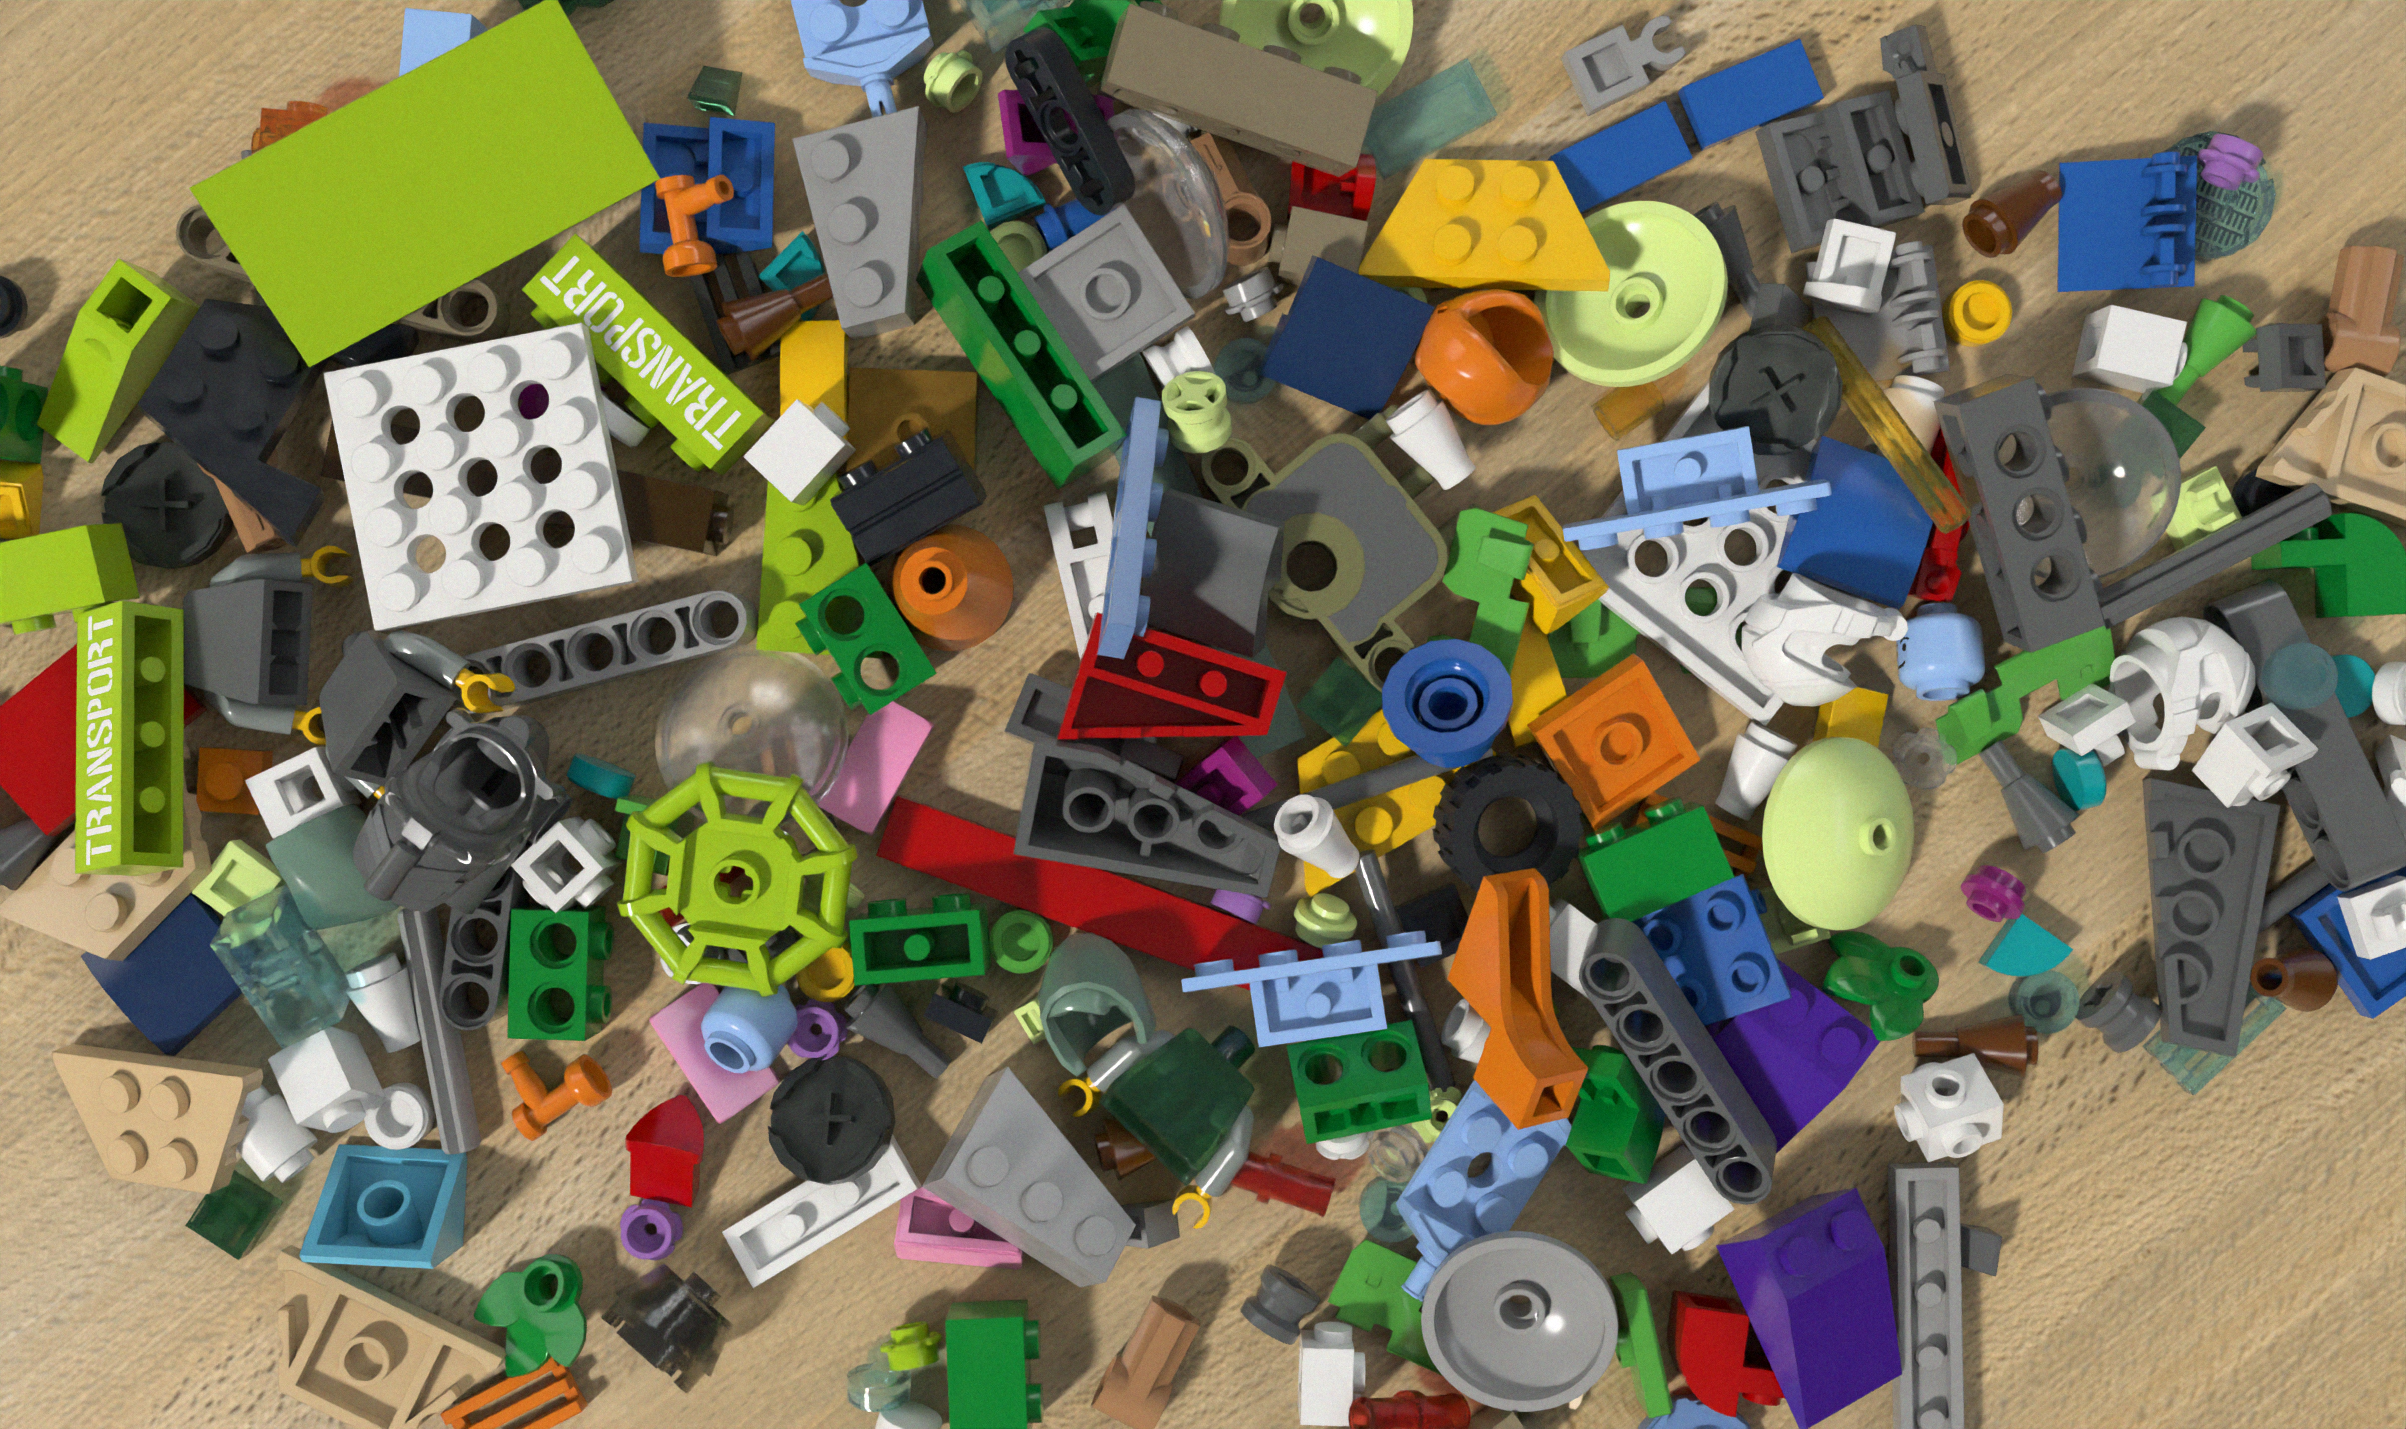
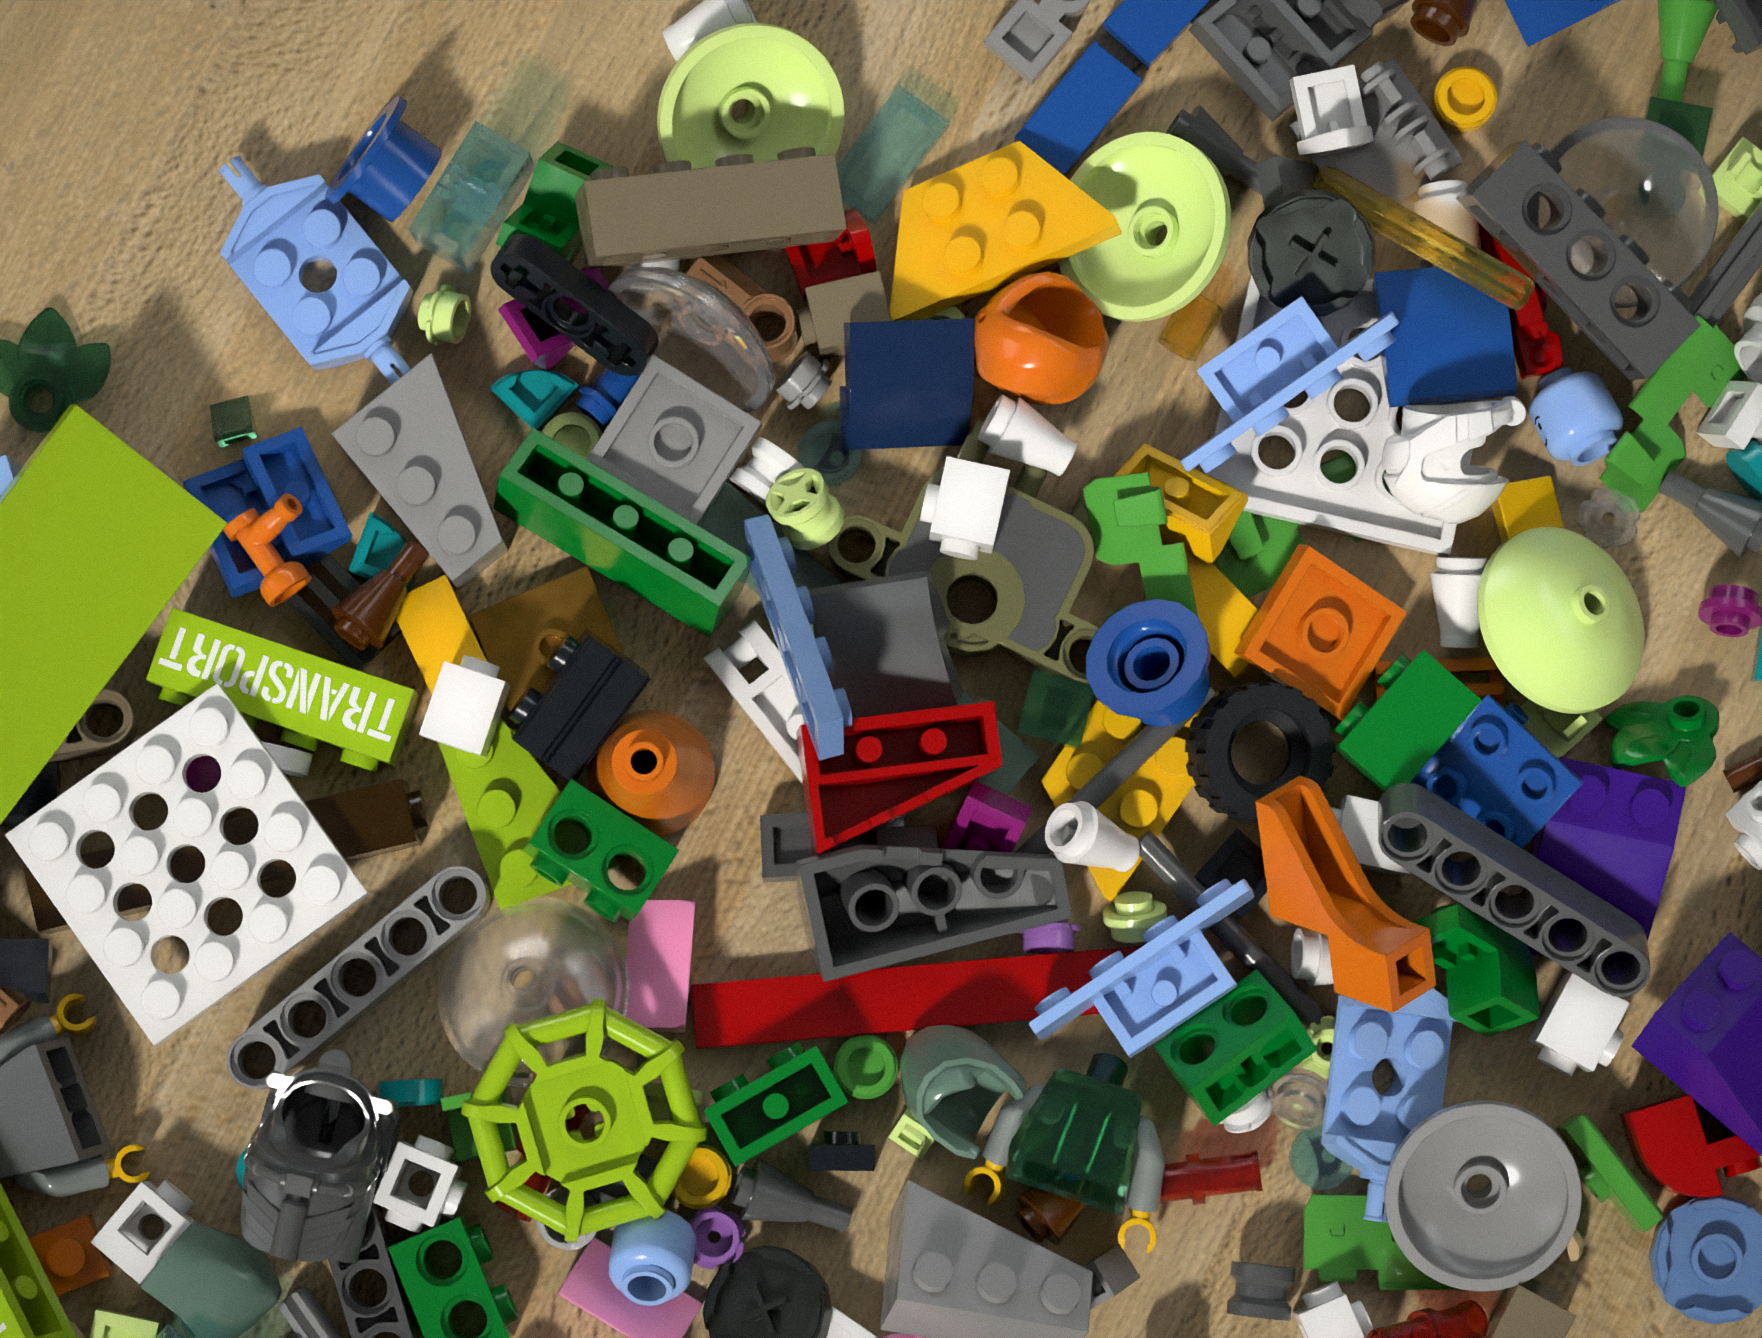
camera: 30 degrees left, 5 degrees down
dark grey torso [319,630,515,800] -> none
white brick [2072,305,2188,394] -> none
none -> white brick [920,456,1010,560]

